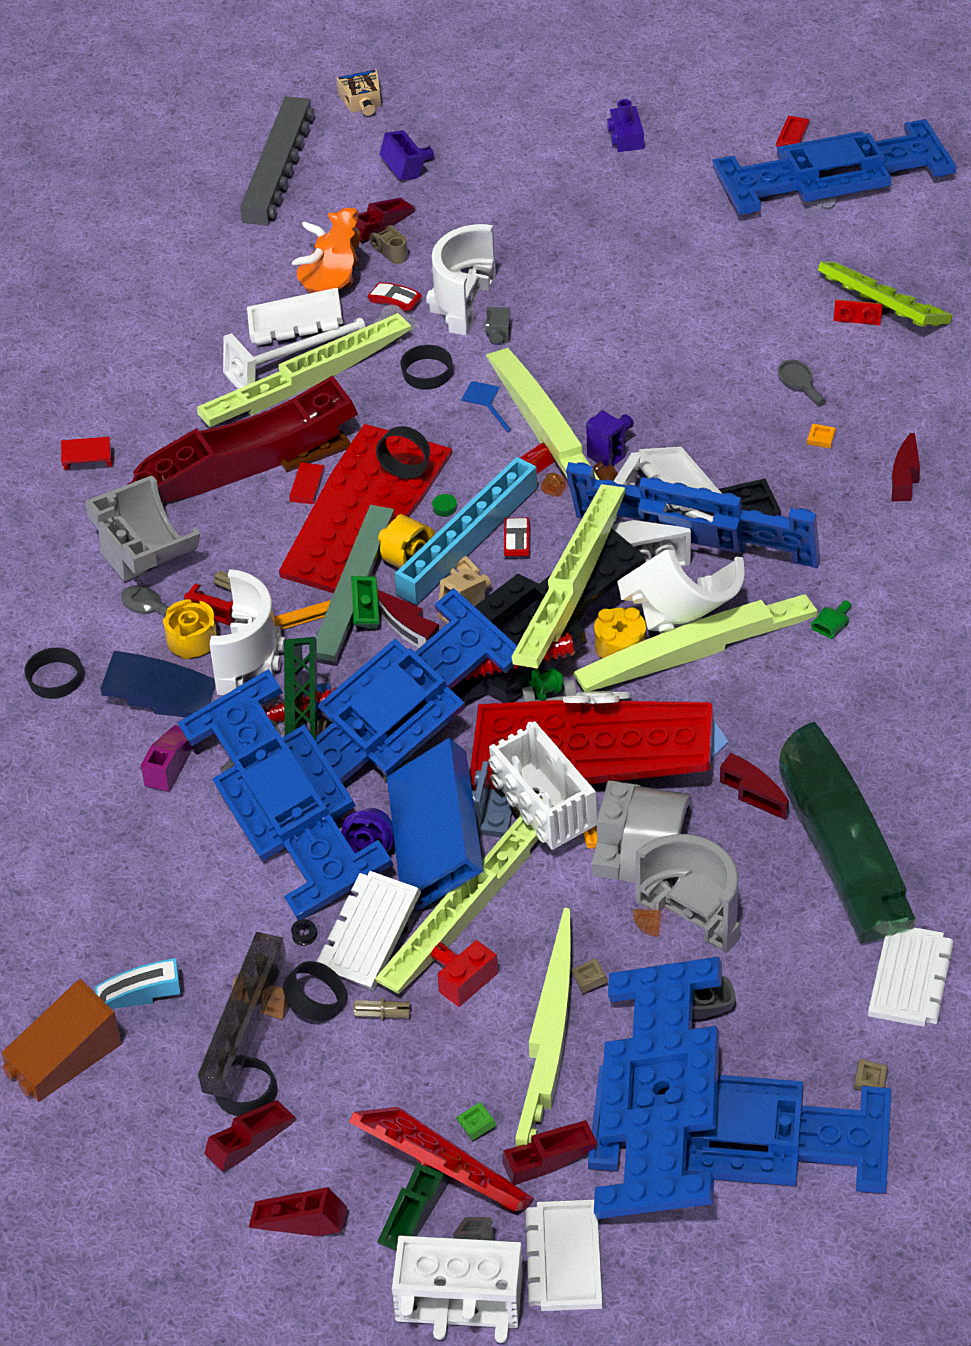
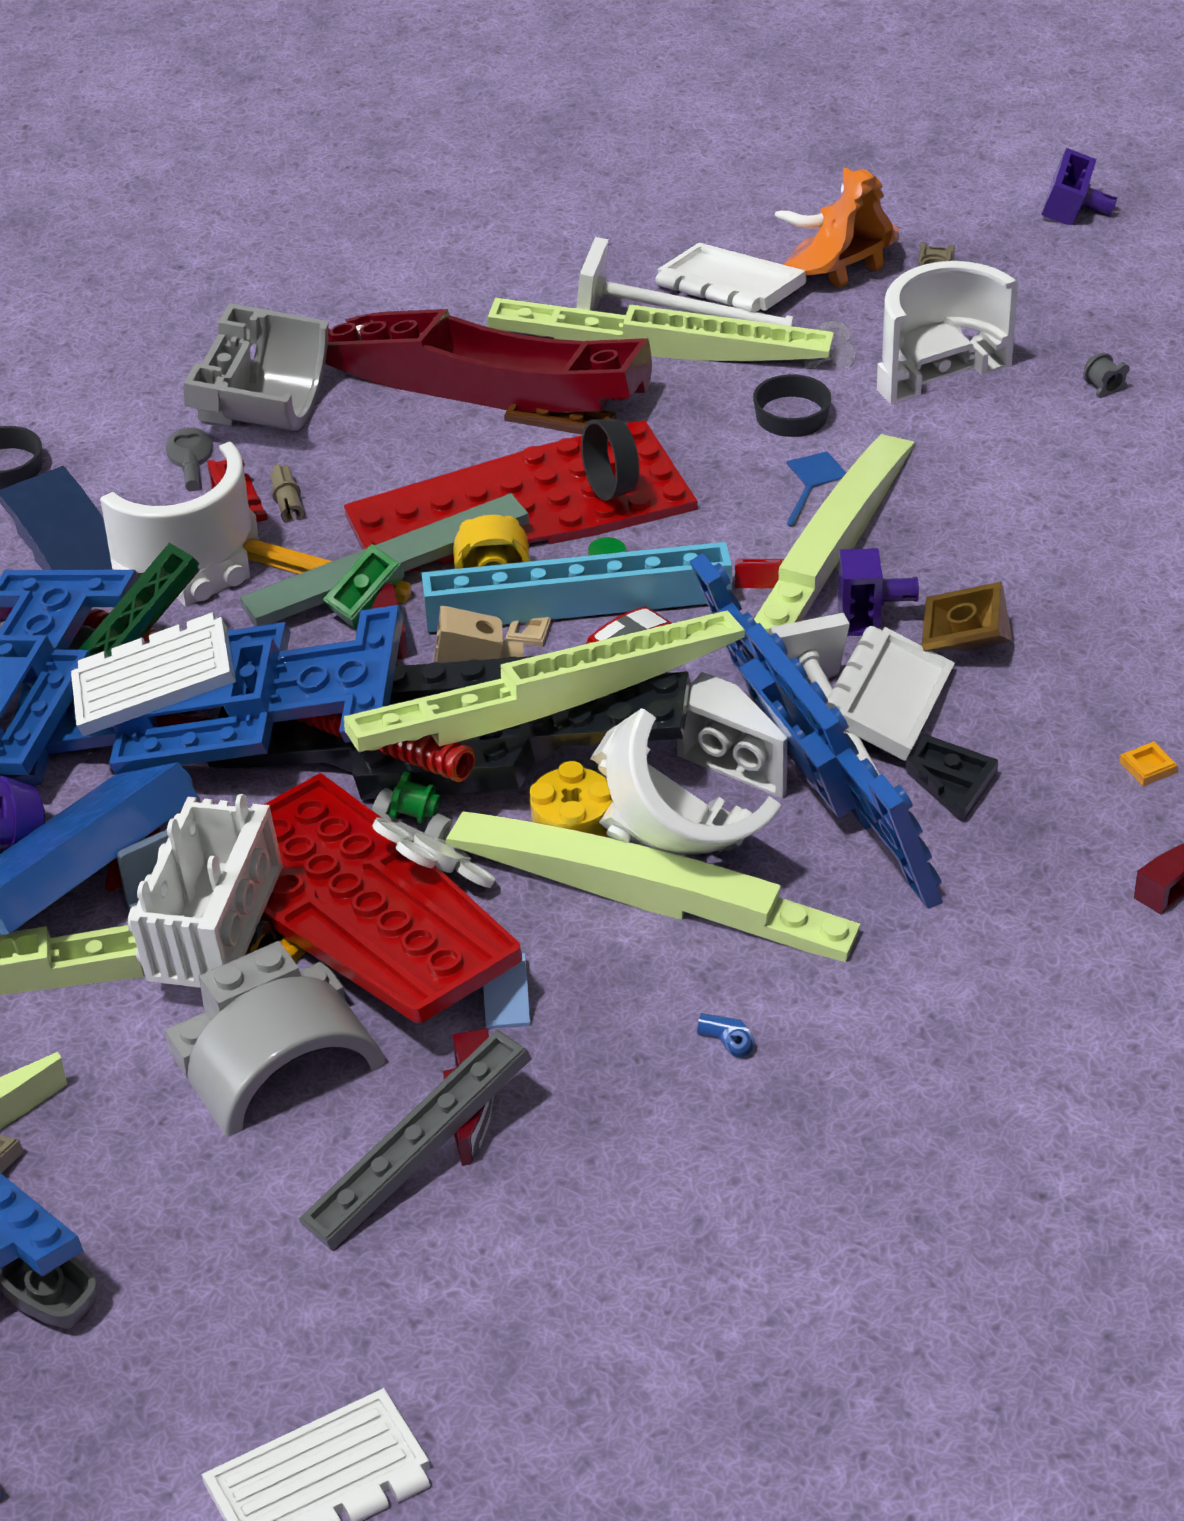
camera: 45 degrees right, 5 degrees down
red hinge [61,437,112,470] -> none
yellow brick [163,600,217,659] -> none
dark grey brick [240,96,314,226] -> none
red tile [289,462,325,504] -> none
tan torso [337,70,381,116] -> none
dark red slope [355,197,415,242] -> none
slope [367,282,422,311] -> none
dark grey brick [485,307,511,343] -> none
clear orange bush [541,473,566,497] -> none
clear orange tile [633,909,661,937] -> none
light grey piece [636,834,740,953] -> none
clear green slope [779,722,916,944] -> none
green piece [811,600,852,639] -> none
none -> white hinge [71,612,236,736]
none -> dark grey tile [299,1029,532,1251]
none -> blue arm [697,1013,754,1057]
none -> pearl gold slope [921,581,1012,651]
none -> dark grey brick [1083,353,1130,398]

